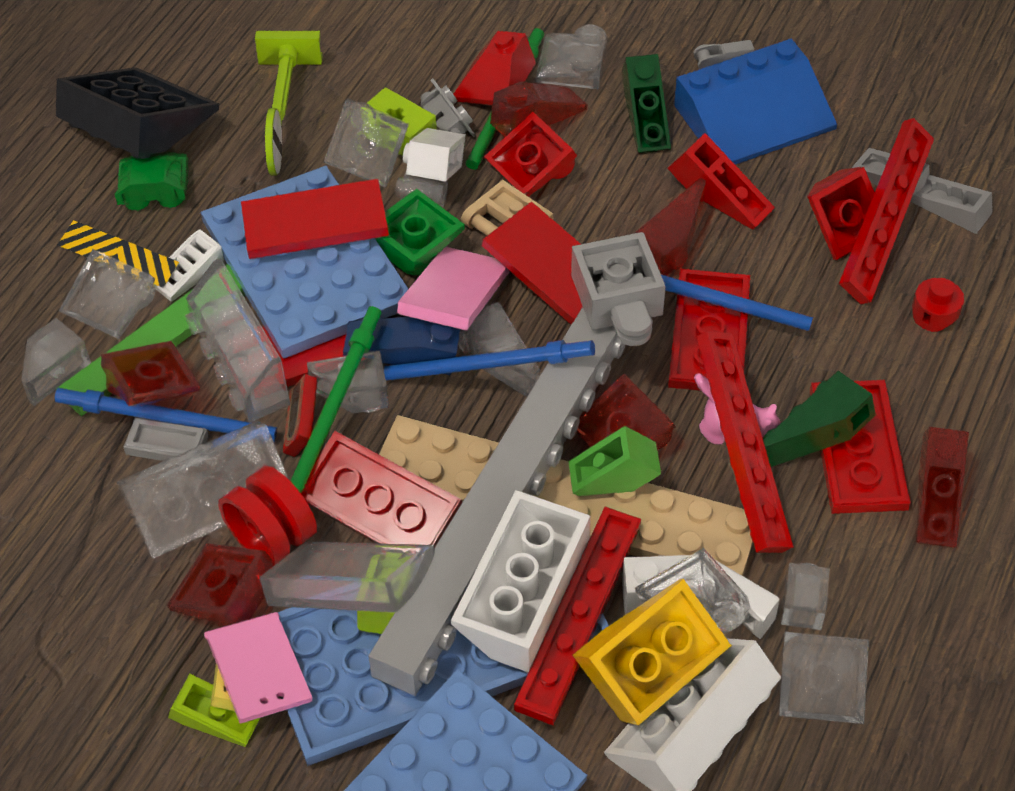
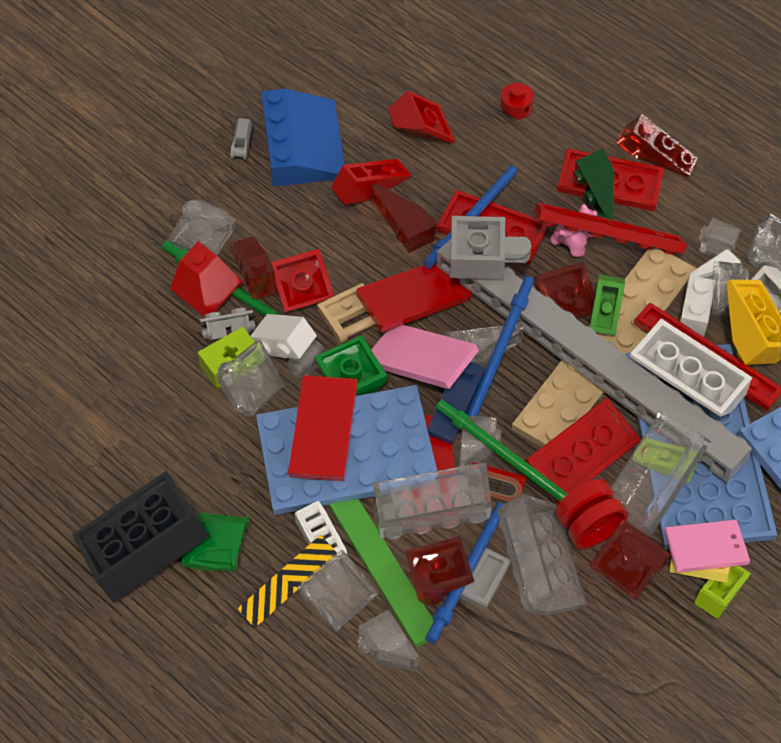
camera: 75 degrees left, 5 degrees up
lime piece [255,31,323,176] -> none
dark green slope [622,54,671,153] -> none
red plate [839,118,934,304] -> none
light grey slope [852,148,992,234] -> none

